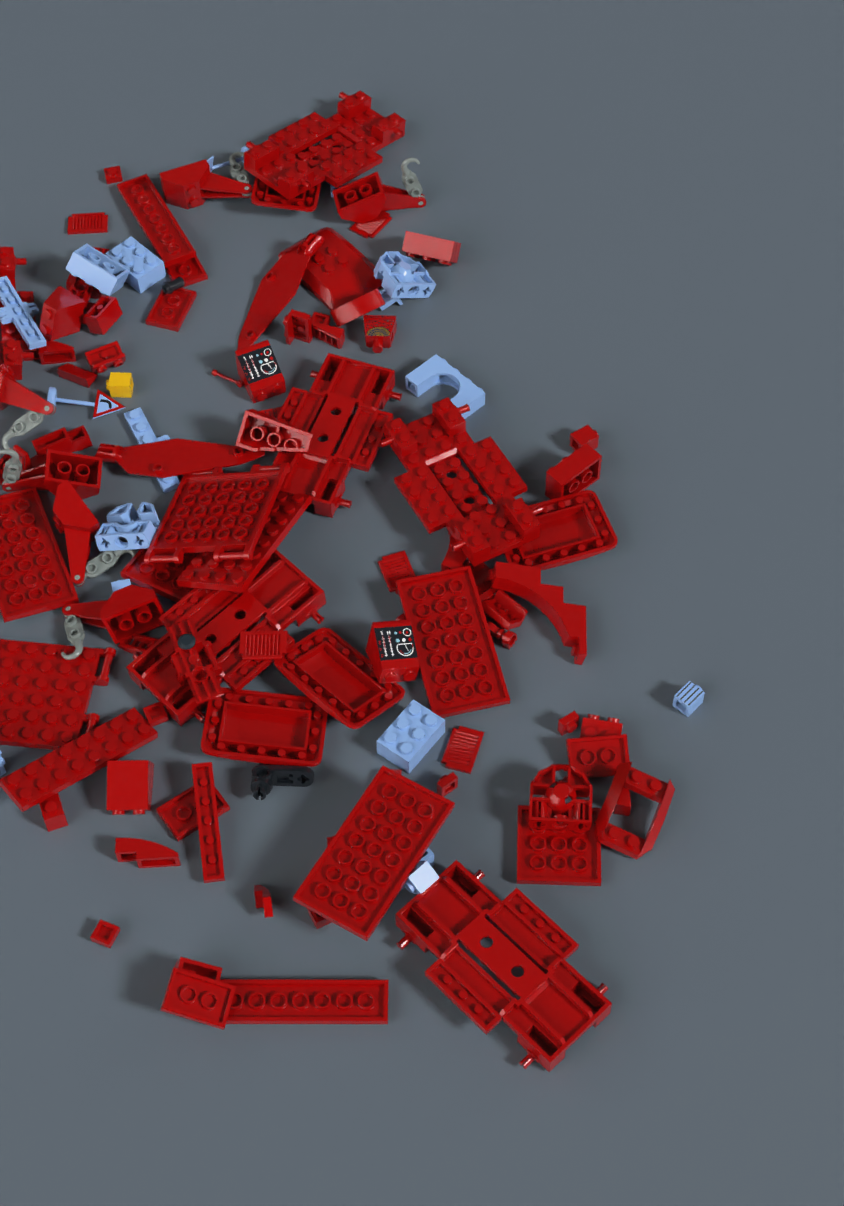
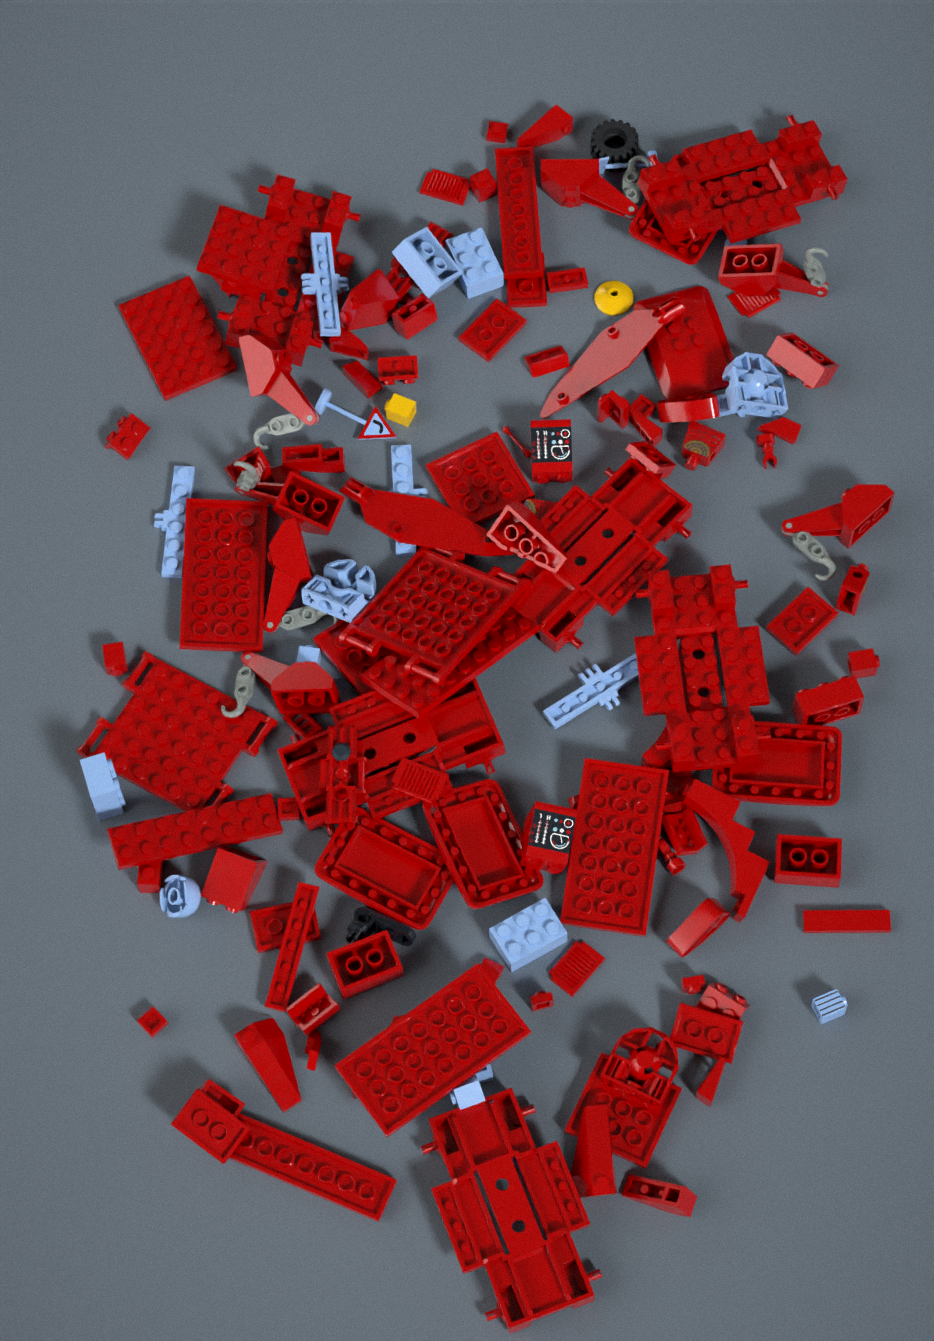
camera: 25 degrees right, 10 degrees up
red slope [115,838,181,868] -> none
black pin [162,277,185,294] -> none
red window [378,550,415,594] -> none
light blue arch [405,354,485,419] -> none
red wedge [594,762,675,860] -> none
none -> light blue cylinder [160,875,201,918]
none -> red wedge [234,1018,302,1113]
none -> red bracket [286,983,340,1036]
none -> red brick [326,930,404,1000]
none -> red plate [426,432,535,525]
none -> red brick [470,168,497,203]
none -> red slope [517,104,573,148]
none -> red slope [525,345,570,378]
none -> light blue hinge [543,653,639,730]
none -> red plate [546,267,588,294]
none -> red wedge [571,1104,617,1198]
none -> black tyre [590,119,639,173]
none -> yellow dish [594,281,634,316]
none -> red slope [622,1175,697,1218]
none -> red plate [625,441,676,479]
none -> red beam [666,898,730,958]
none -> red piece [756,433,777,469]
none -> red slope [757,417,802,444]
none -> red plate [766,587,839,656]
none -> red brick [774,834,842,888]
none -> red slope [781,484,895,581]
none -> red tile [803,910,891,933]
none -> red torso [835,563,870,616]

